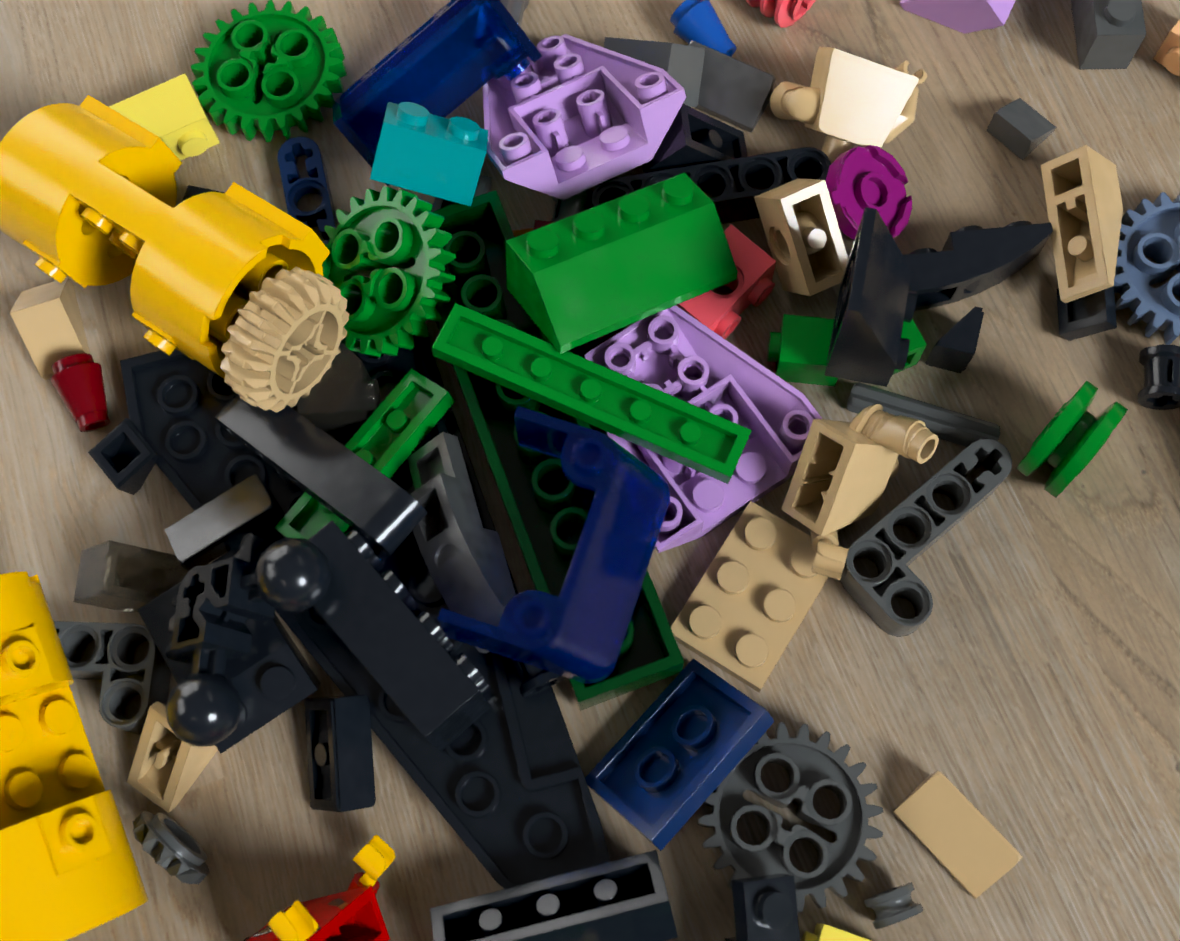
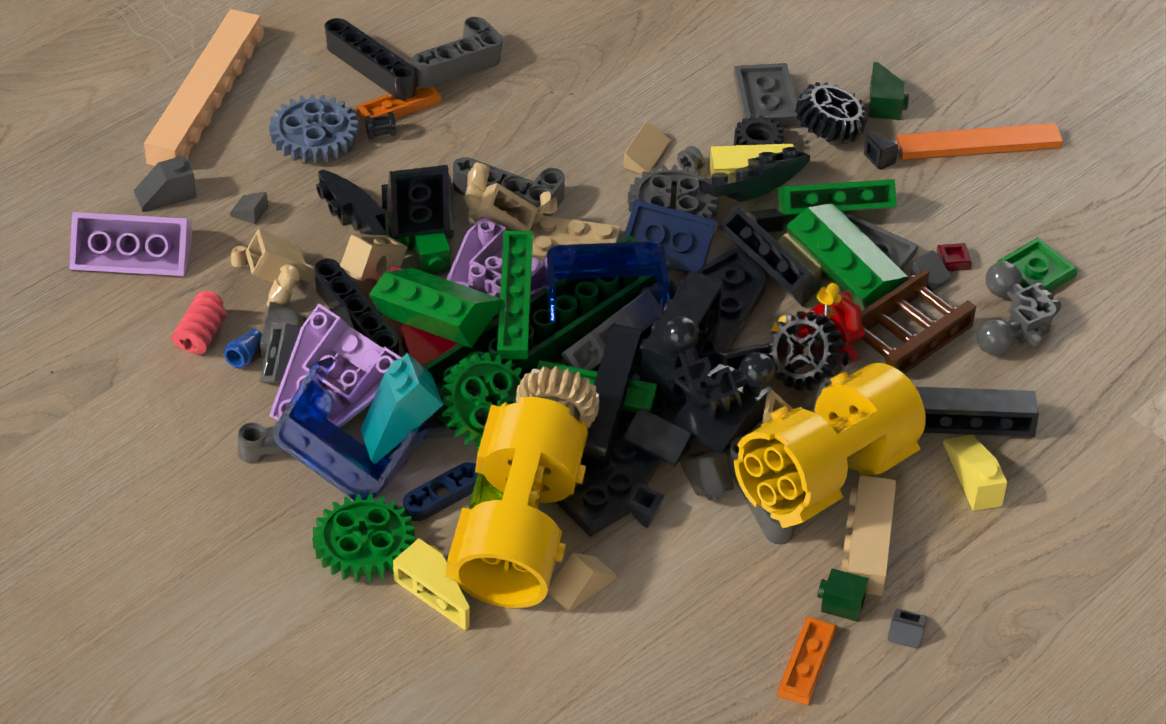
camera: 120 degrees left, 25 degrees down
dark red cone [50,353,110,432] -> none
magenta tile [825,145,912,240] -> none
green wheel [1016,381,1128,498] -> none
tan slope [1041,145,1123,303] -> none
black plate [1056,286,1117,341] -> none
none -> black gear [766,310,846,391]

